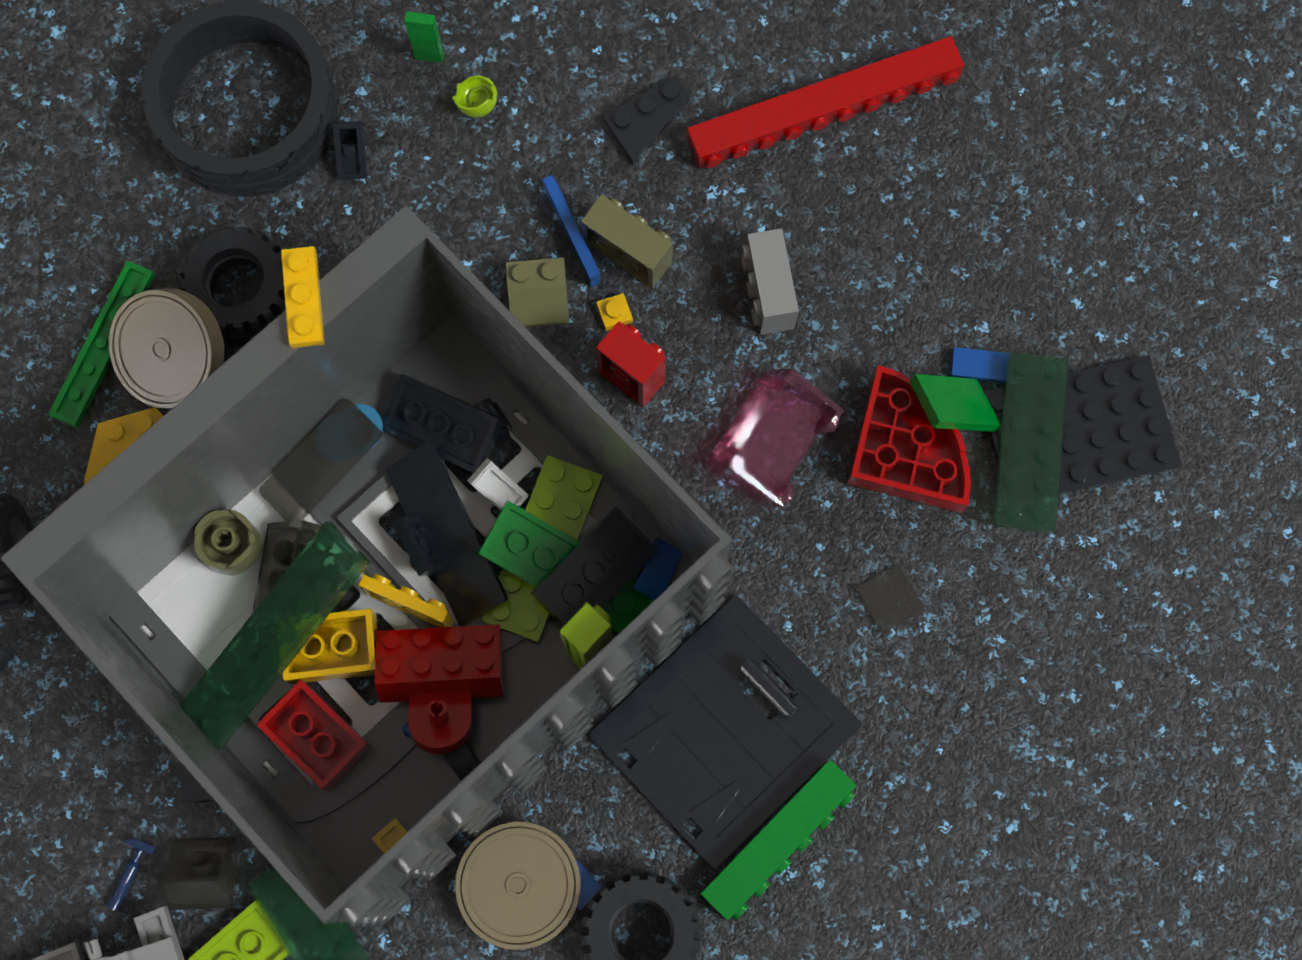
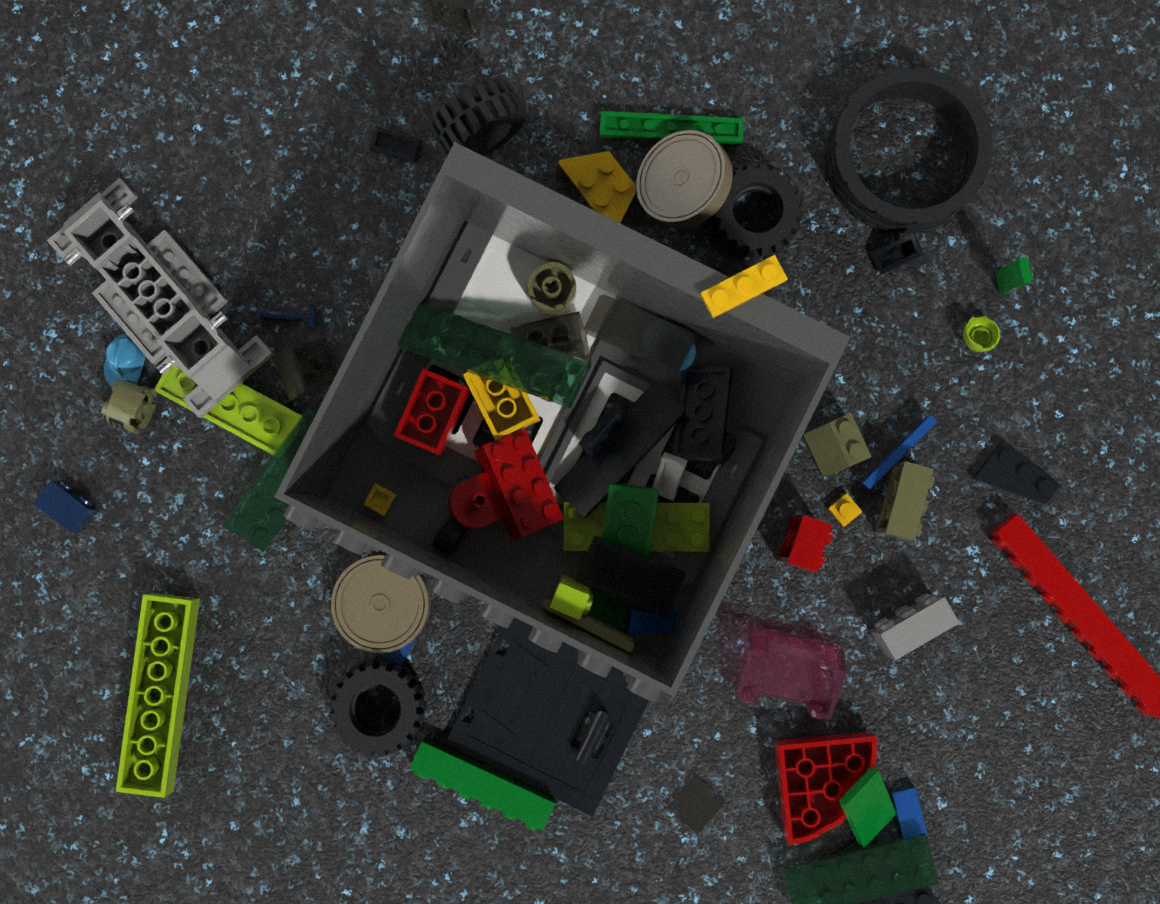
camera: 70 degrees right, 10 degrees up
yellow plate [359,574,454,627] -> none

